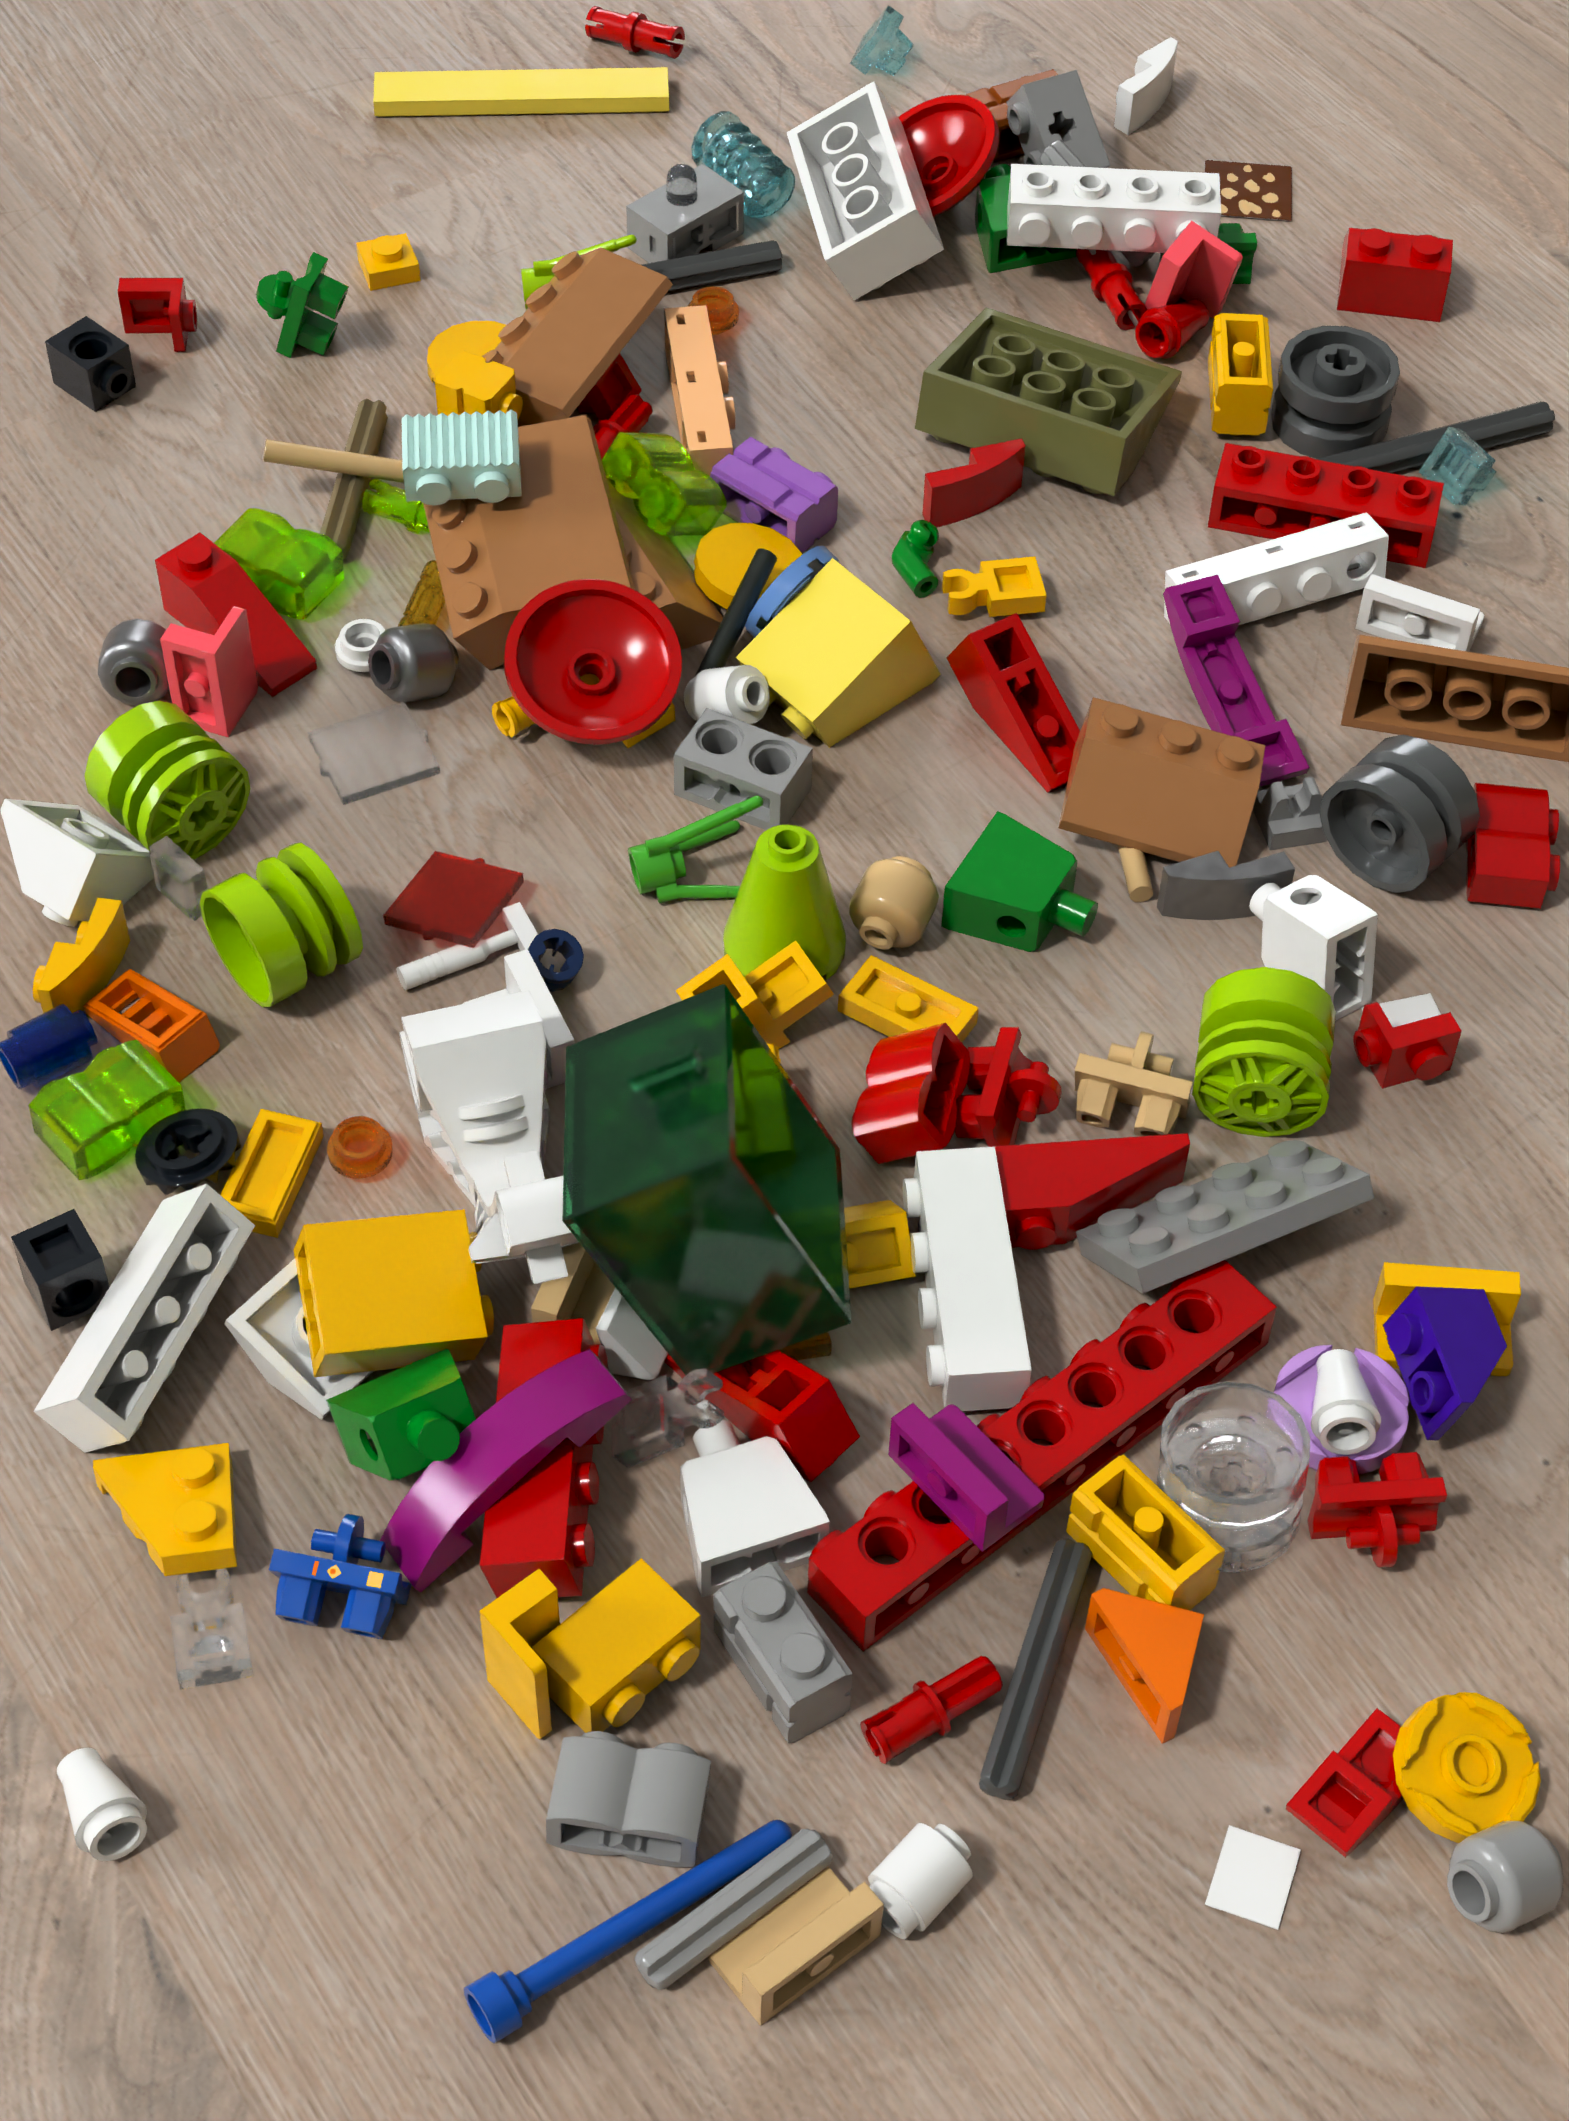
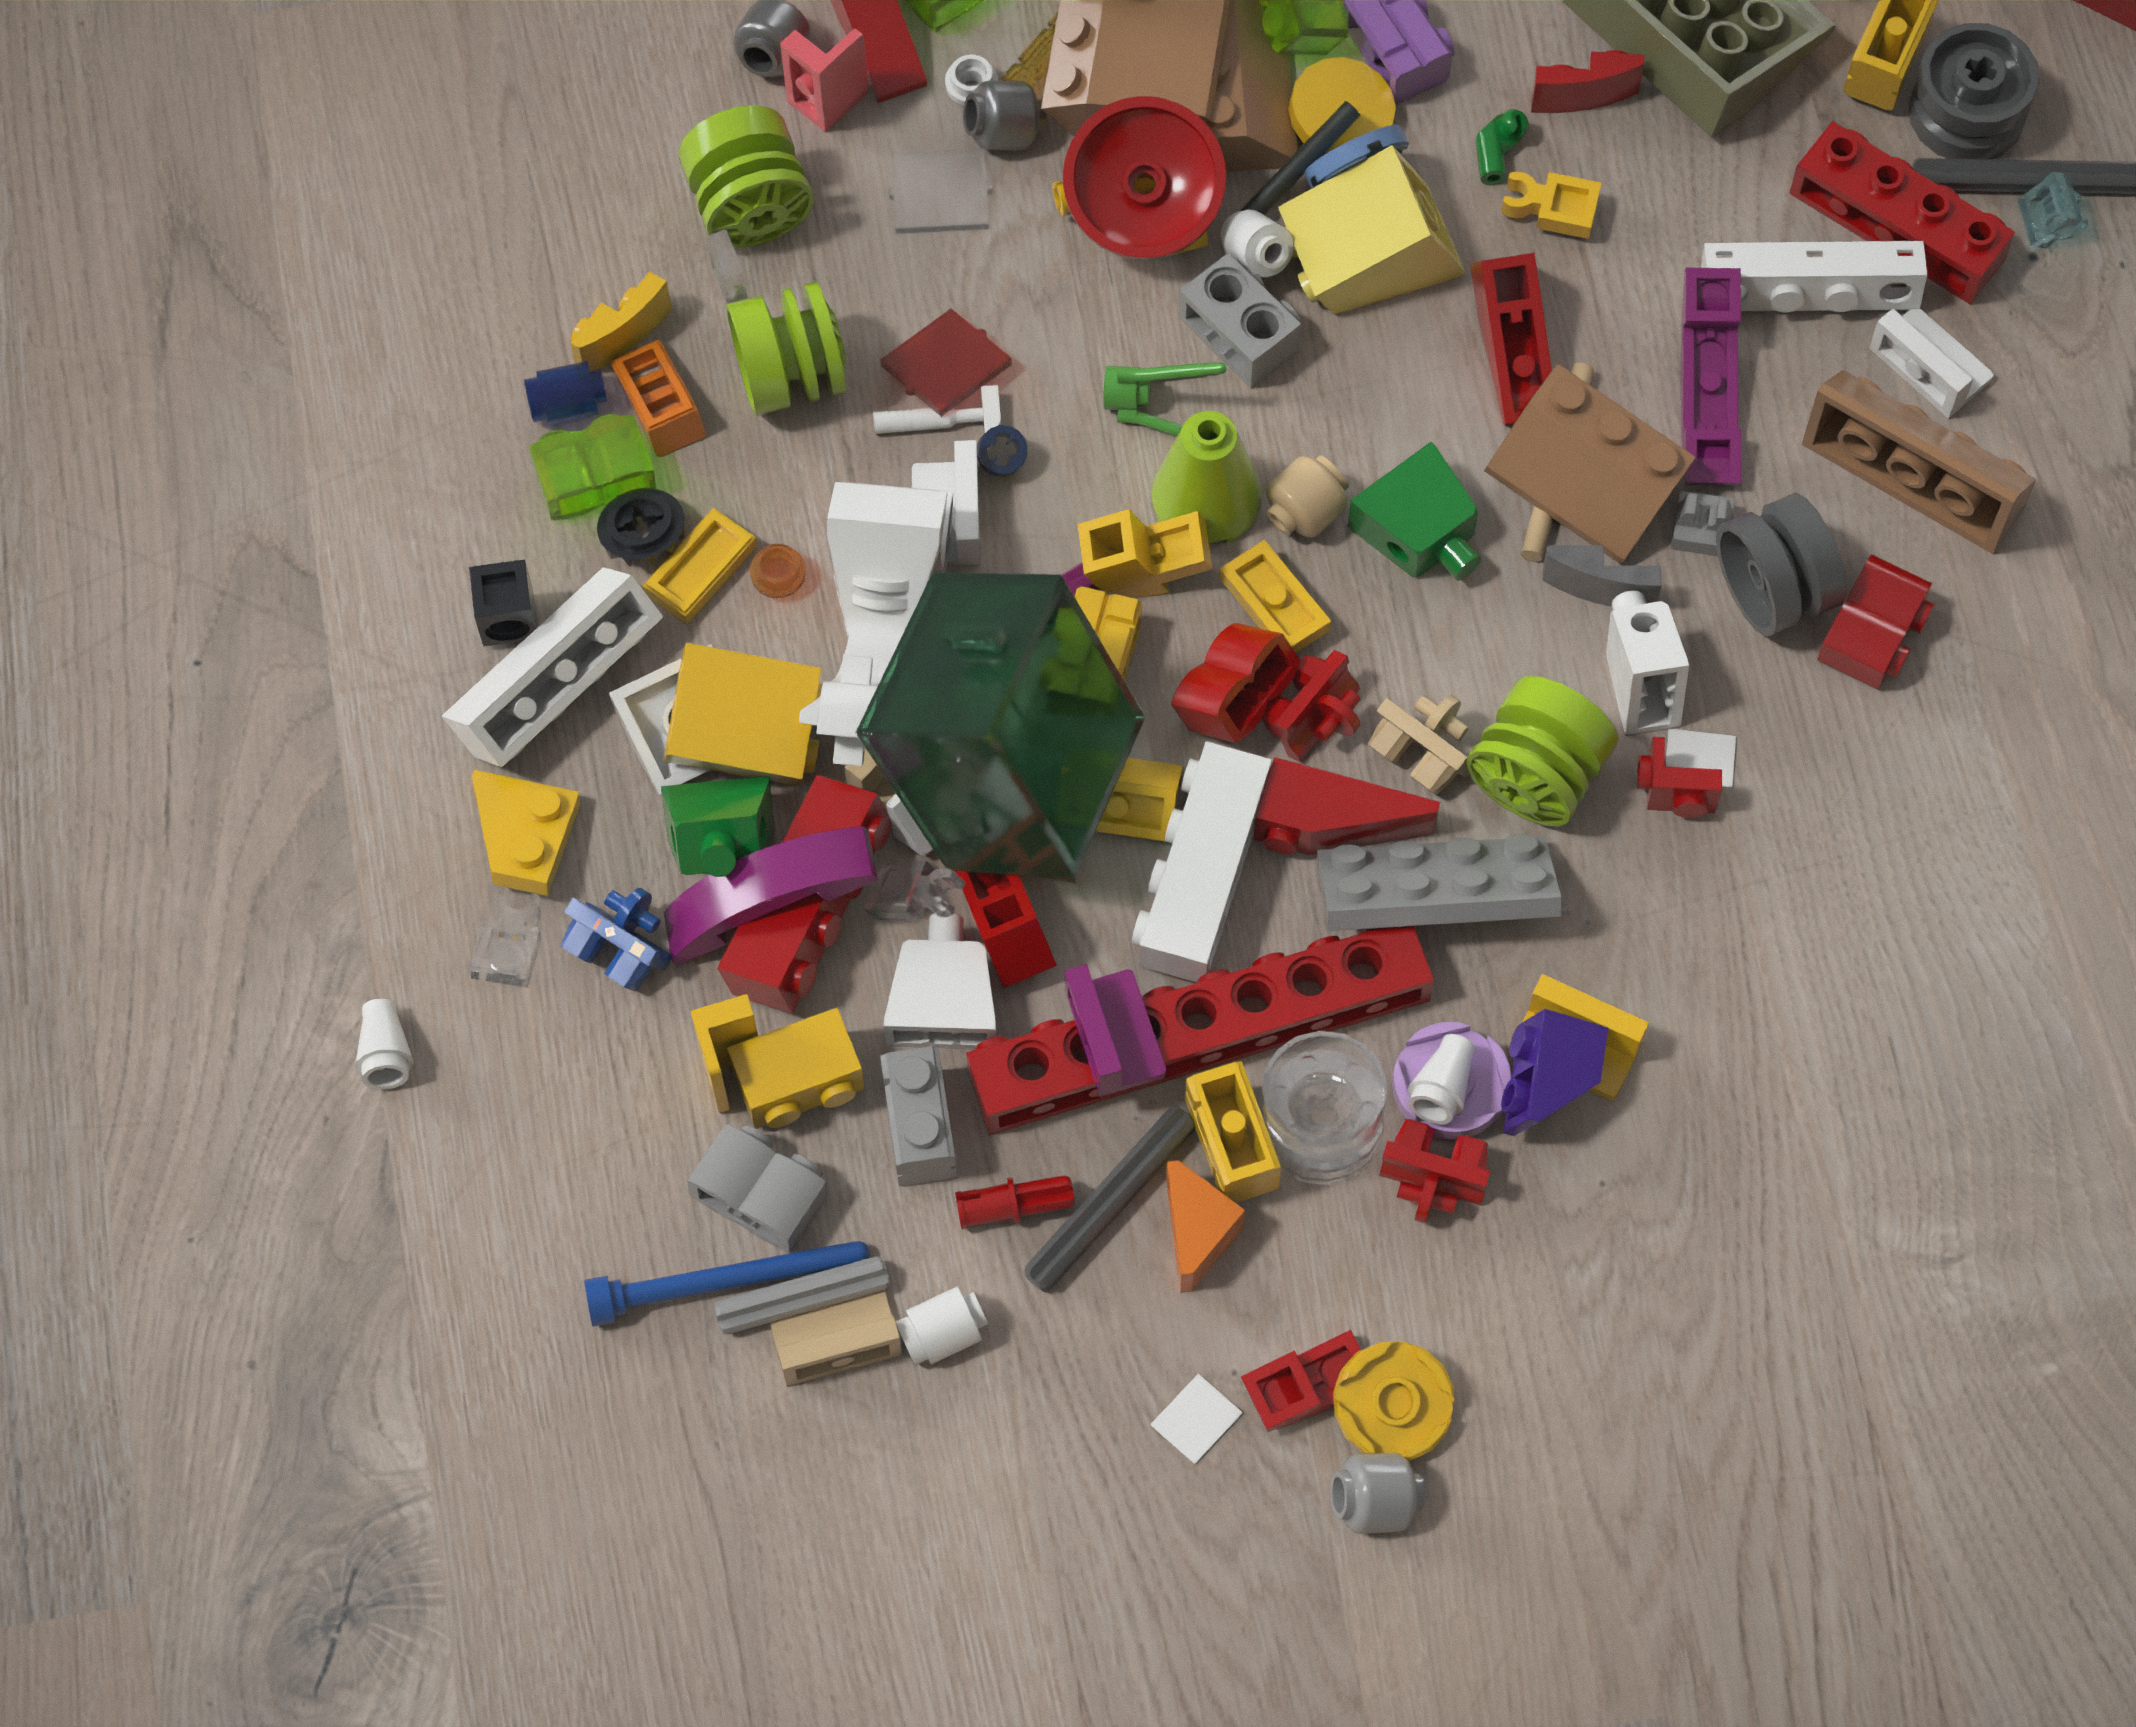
camera: 25 degrees right, 15 degrees up
white slope [0,799,166,927] -> none

